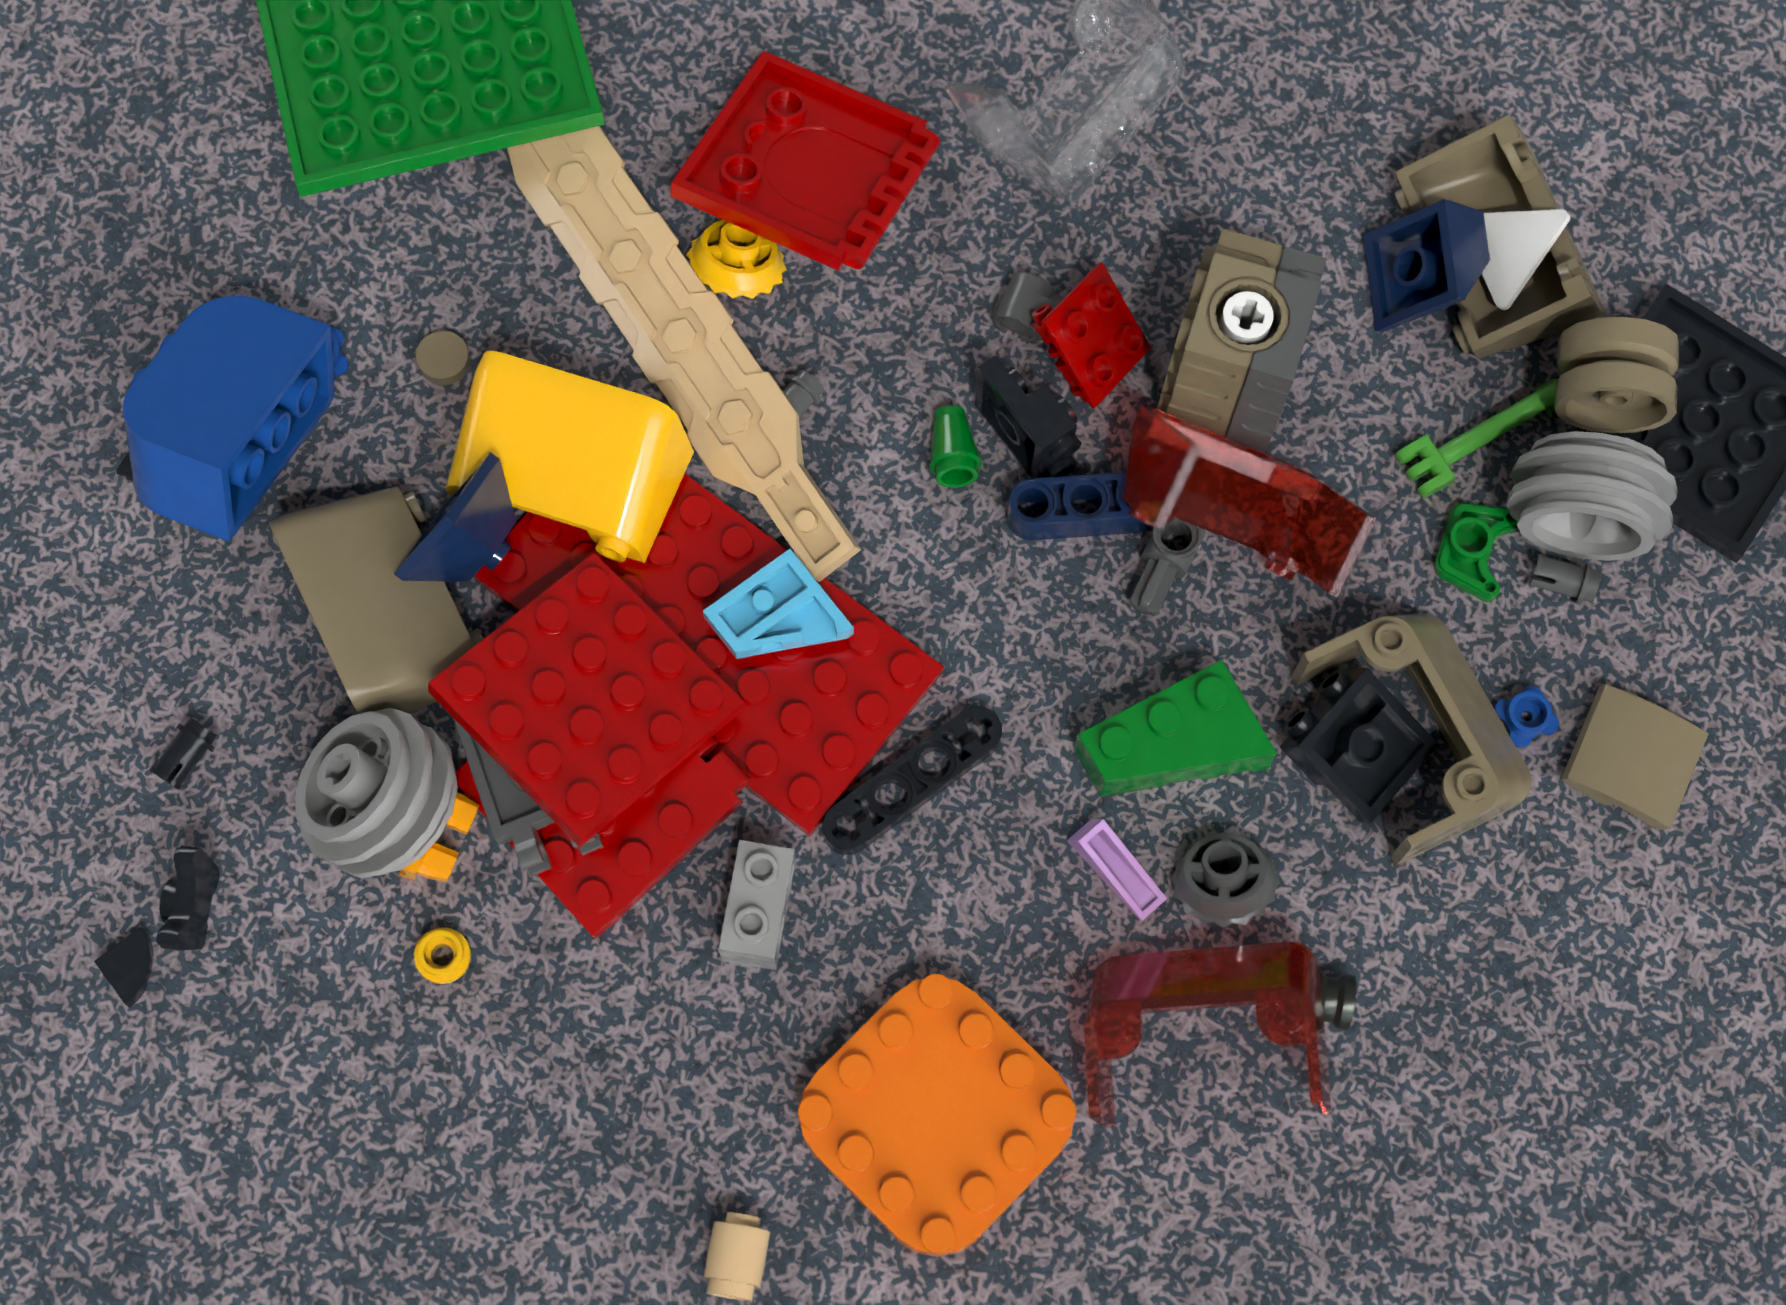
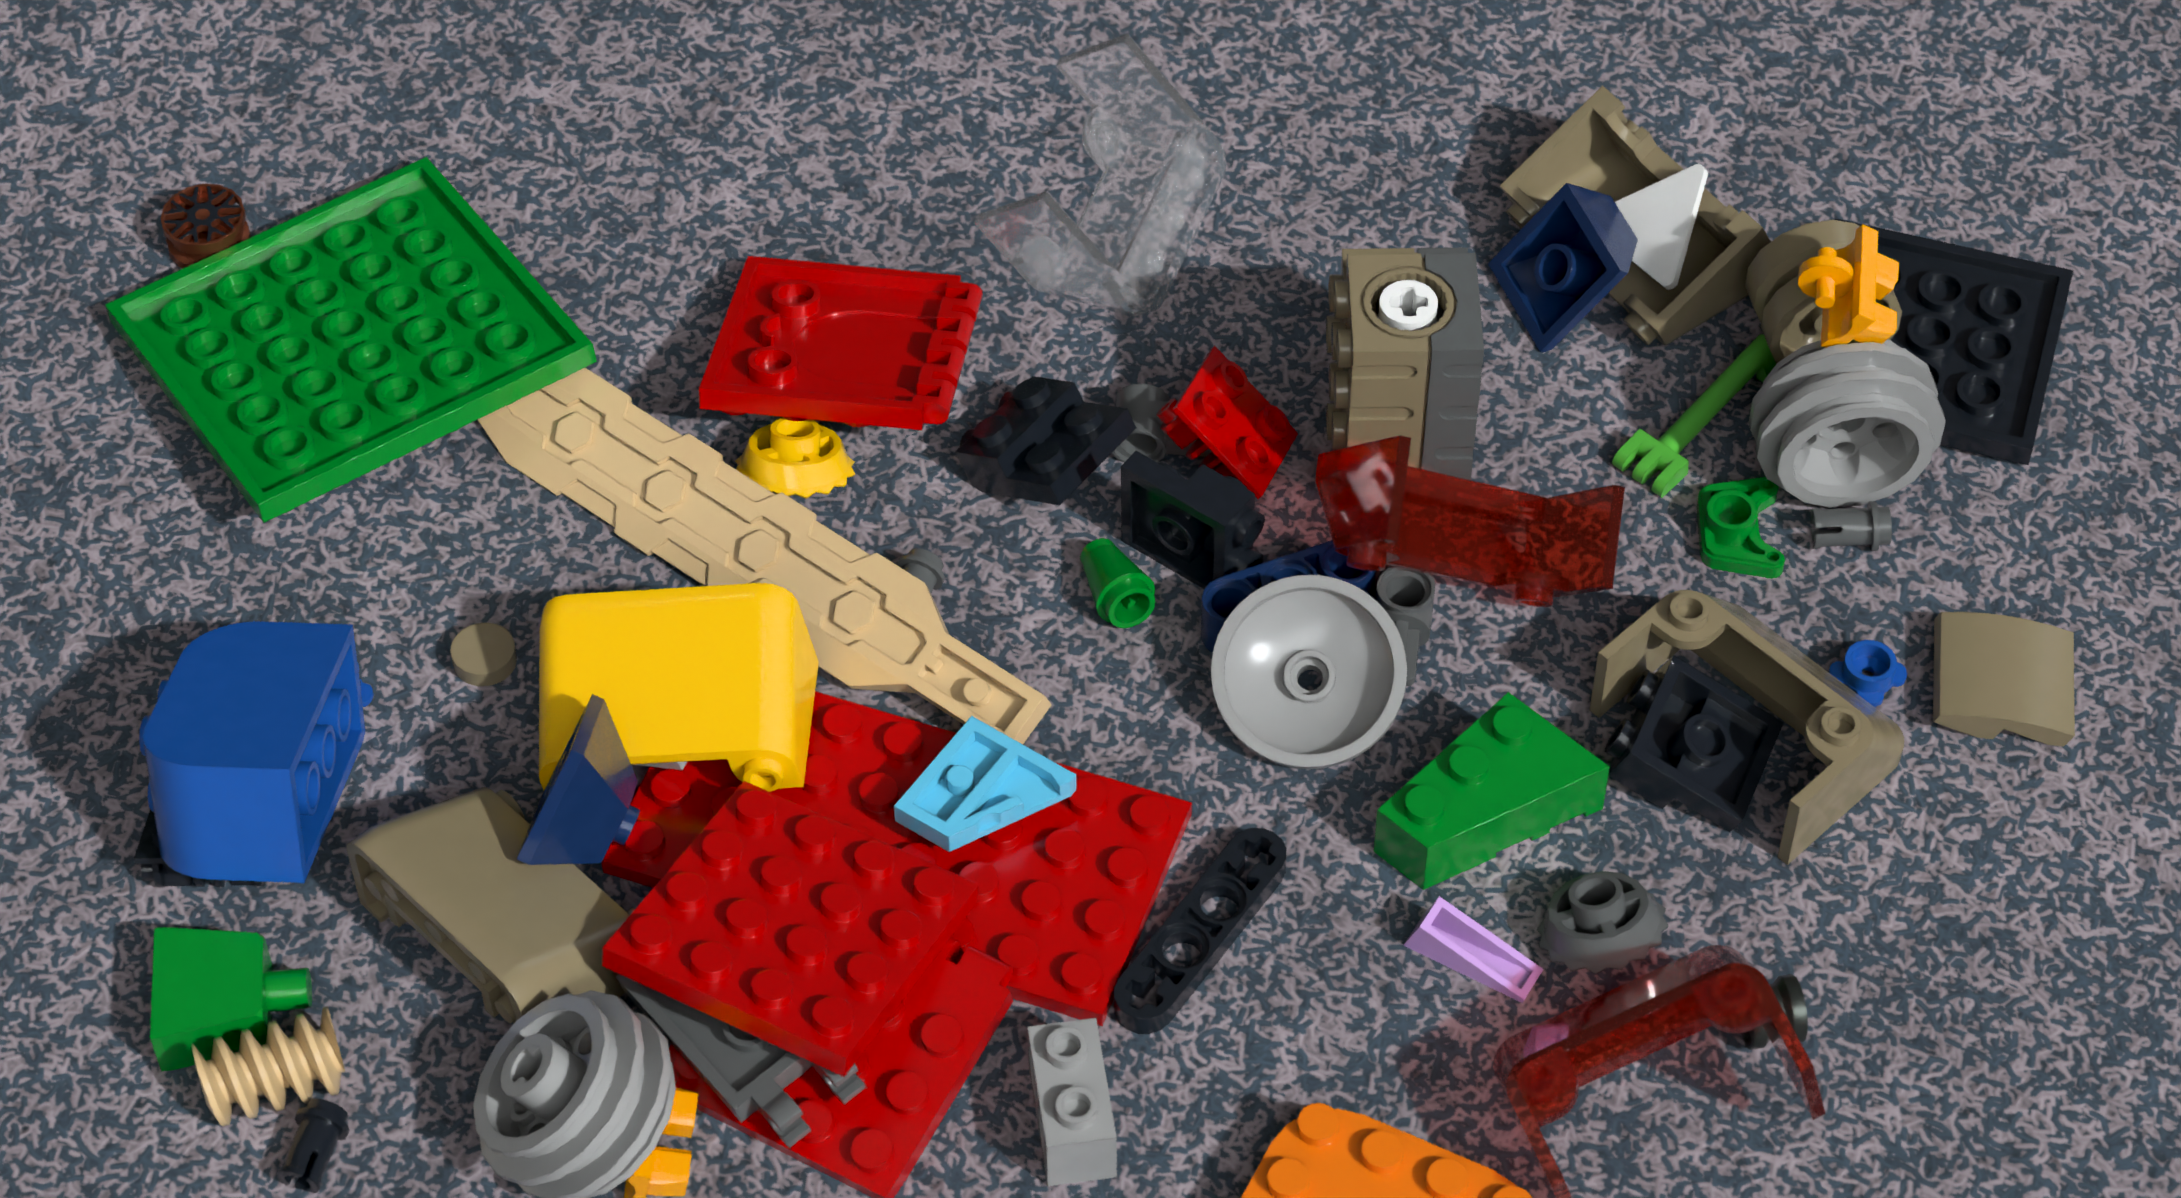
camera: 15 degrees left, 20 degrees down
none -> green torso [150,927,312,1071]
none -> tan piece [192,1006,345,1127]
none -> black plate [955,376,1136,506]
none -> light grey dish [1211,575,1407,769]
none -> light orange hips [1798,224,1899,348]

